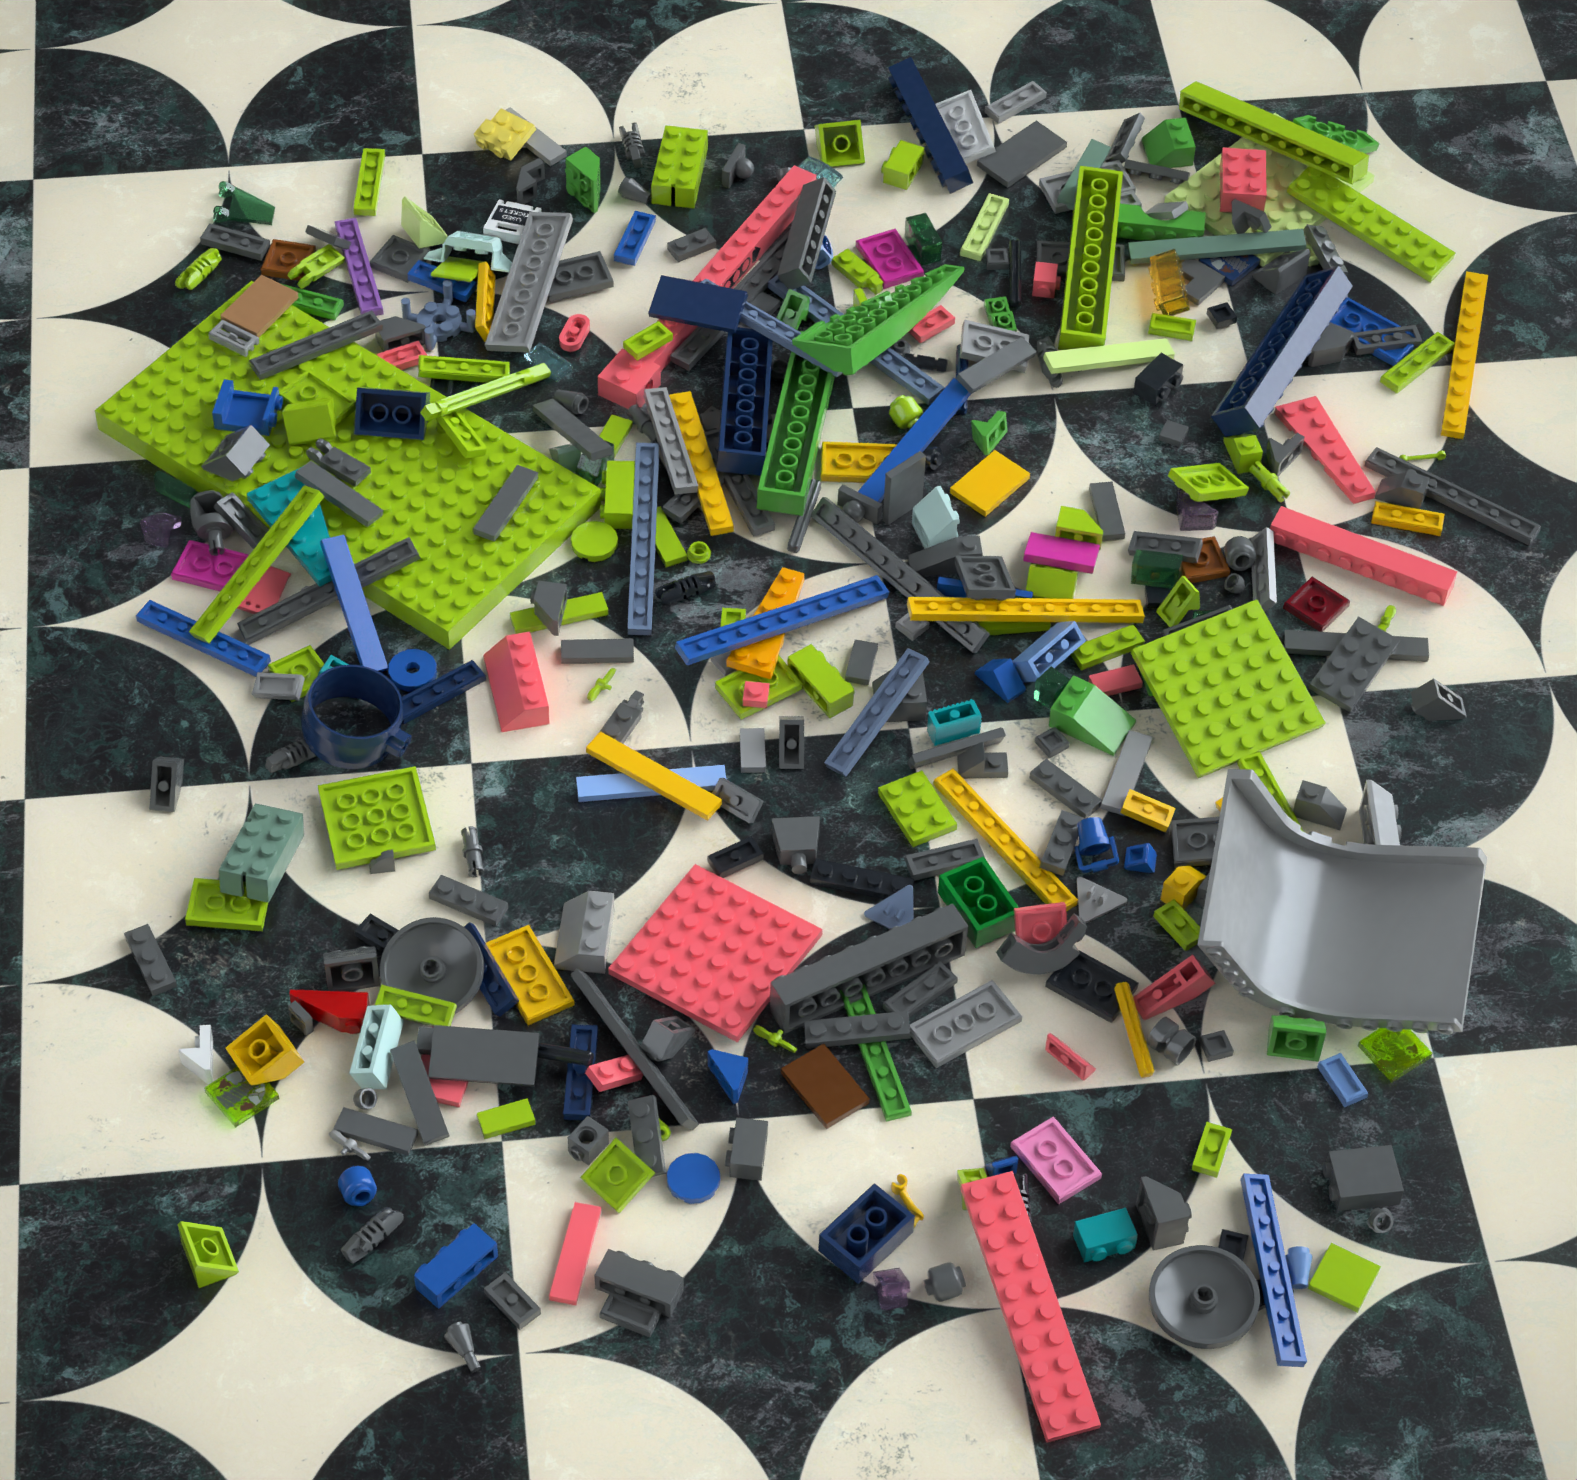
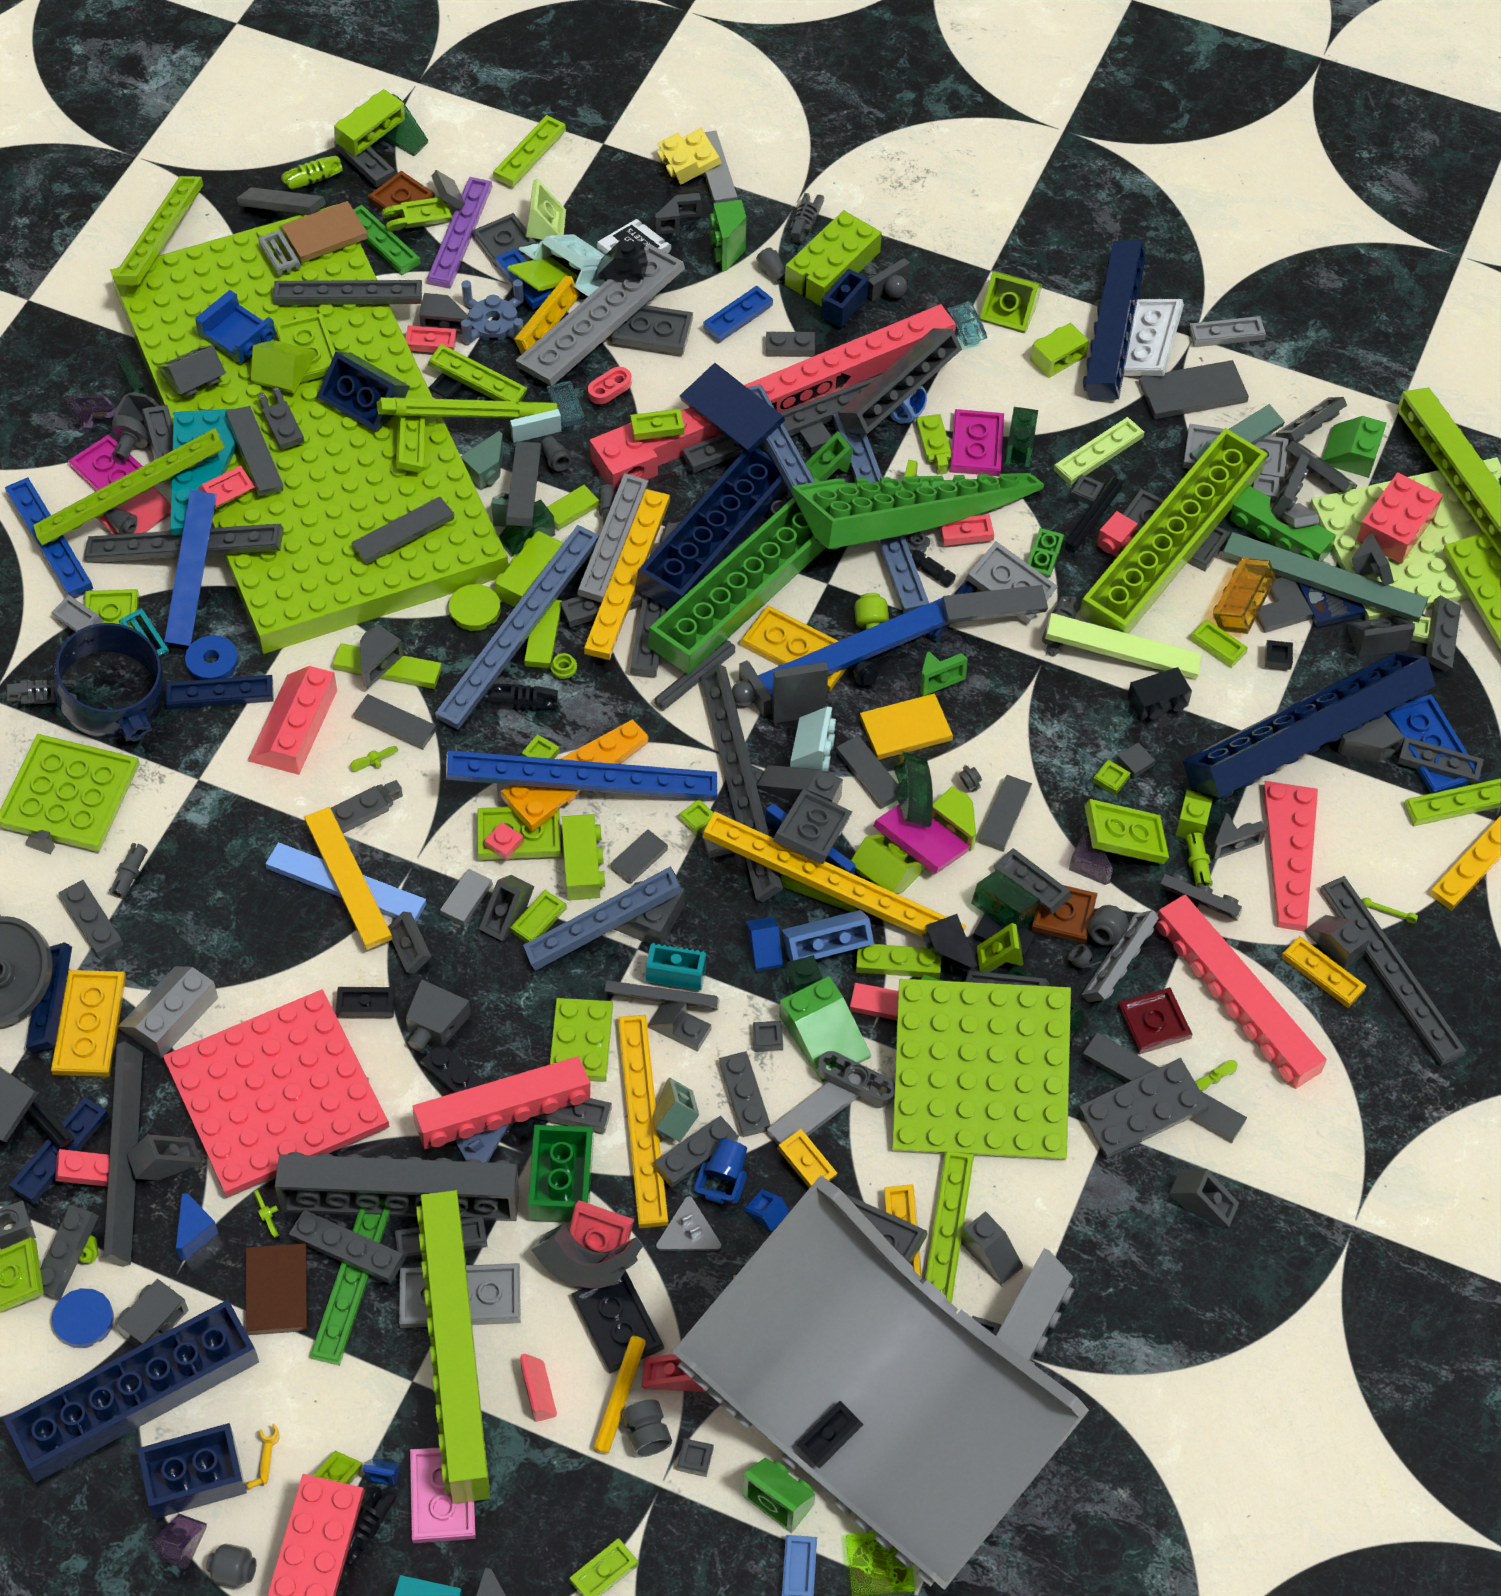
camera: 30 degrees right, 5 degrees up
none -> dark blue brick [2,1300,259,1483]
none -> dark grey cone [105,507,138,534]
none -> lime plate [113,176,204,286]
none -> coral plate [198,466,255,509]
none -> dark grey tile [237,187,326,215]
none -> lime brick [334,89,405,157]
none -> coral brick [412,1056,591,1149]
none -> lime brick [416,1190,491,1504]
none -> sand green slope [461,431,504,490]
none -> light aqua tile [510,409,562,443]
none -> lime tile [510,890,567,943]
none -> black slope [596,241,648,280]
none -> sand green slope [653,1077,699,1142]
none -> lime tile [679,799,713,836]
none -> black plate [796,1401,864,1469]
none -> dark grey beam [818,1051,895,1106]
none -> dark blue brick [821,268,869,328]
none -> dark grey tile [836,735,904,809]
none -> clear green slope [893,751,933,828]
none -> black slope [922,914,977,971]
none -> dark grey plate [958,765,982,791]
none -> lime tile [1093,760,1131,796]
none -> dark grey plate [1160,873,1242,920]
none -> dark grey plate [1271,453,1310,517]

